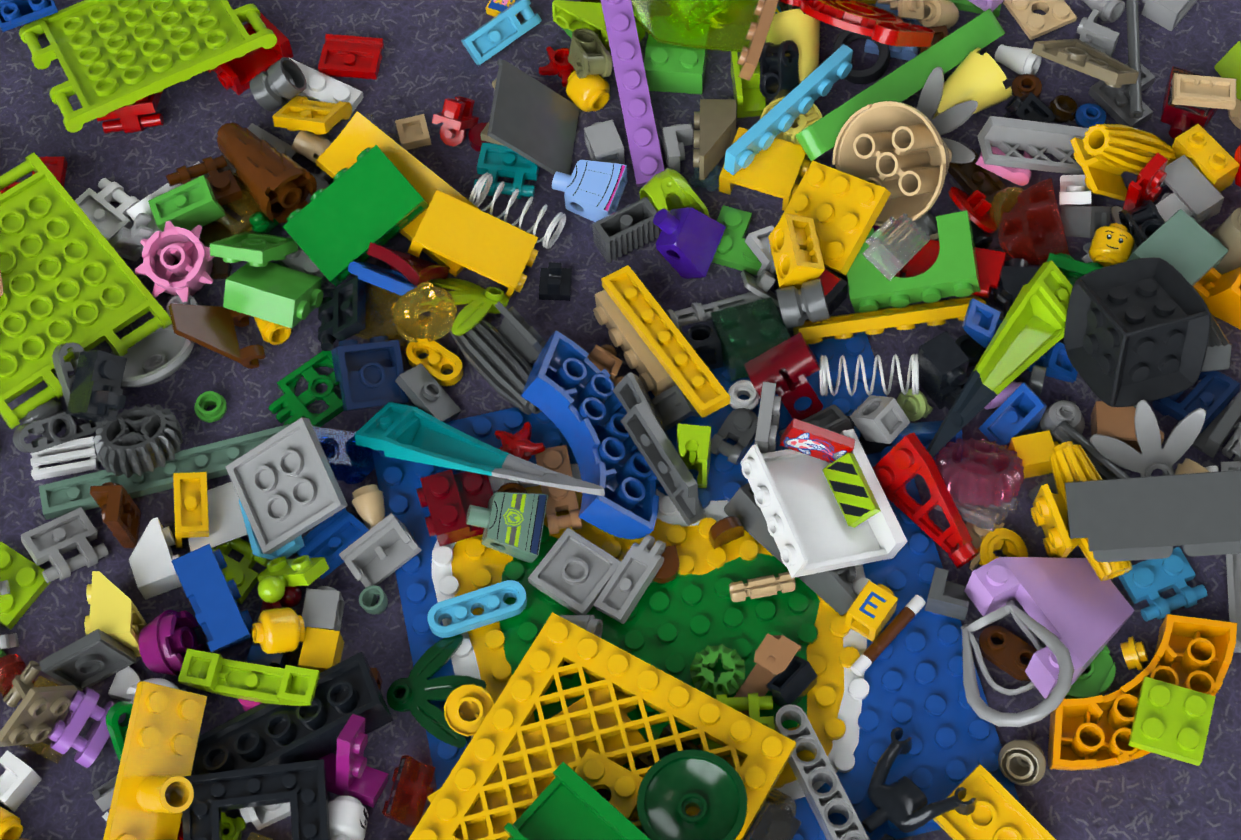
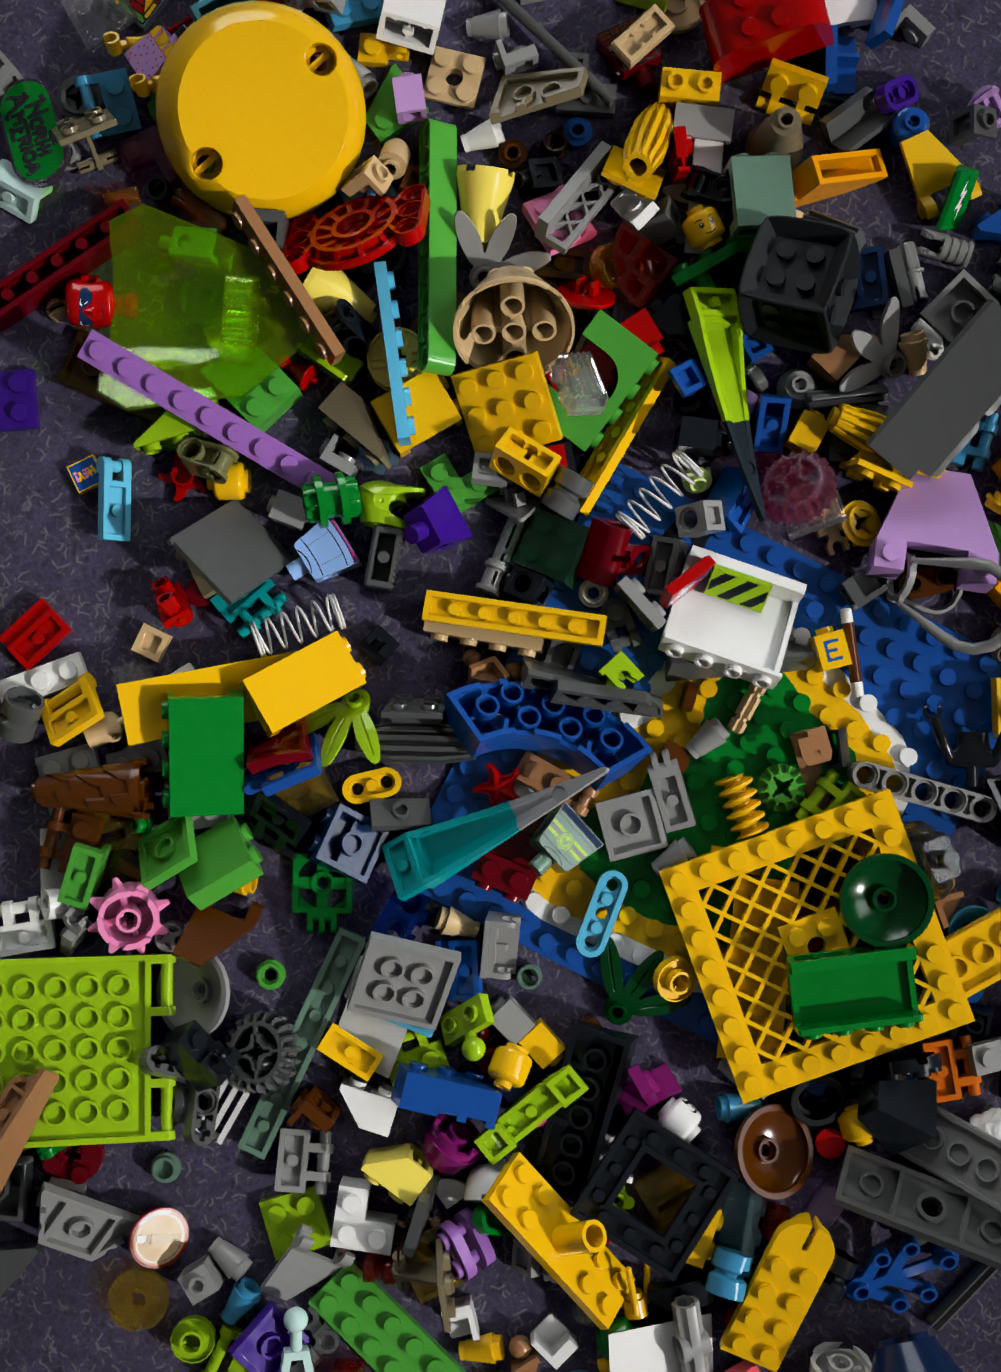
camera: 50 degrees left, 25 degrees up
clear red hips [382,755,436,828] -> none
clear yellow plate [391,282,457,342] -> none
red plate [873,432,979,569] -> none
none -> red piece [276,354,318,391]
none -> green piece [301,471,361,529]
none -> white brick [330,1176,397,1256]
none -> light grey cone [685,717,731,760]
none -> yellow piece [714,773,770,840]

